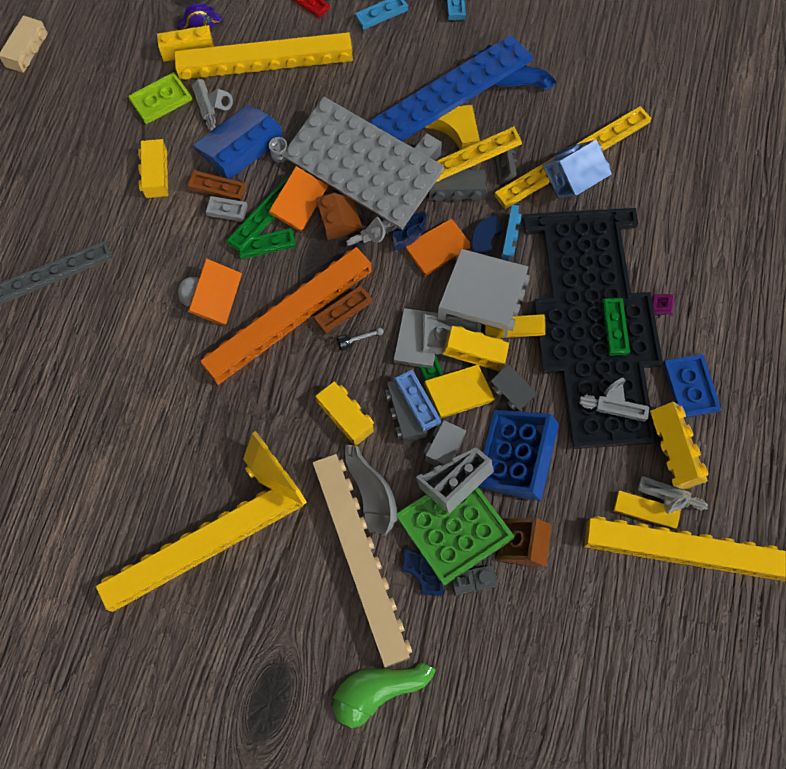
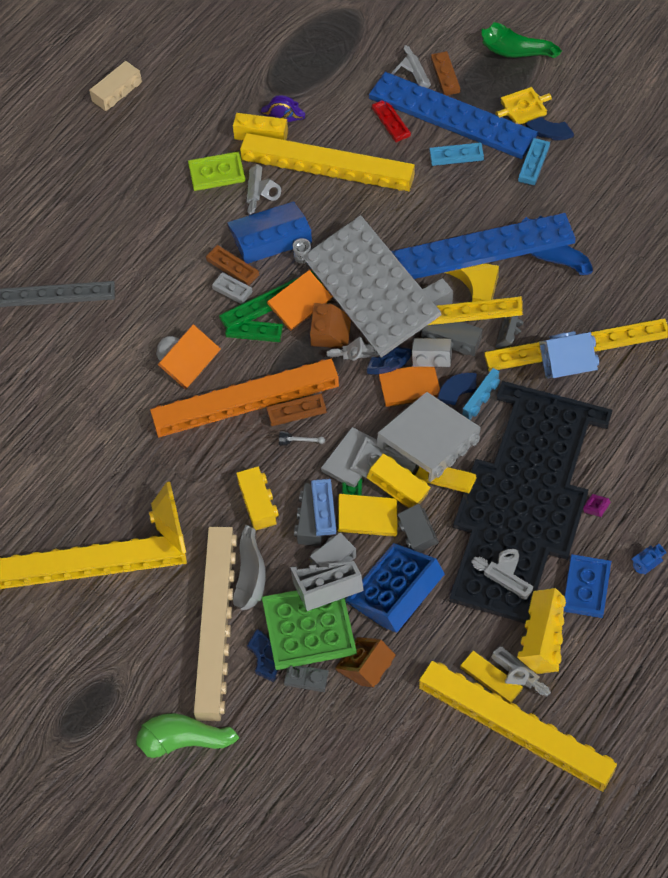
camera: 25 degrees right, 10 degrees down
yellow brick [138,139,168,198] -> none
green tile [602,298,630,356] -> none
none -> light grey brick [412,338,452,367]
none -> blue hips [632,544,667,574]

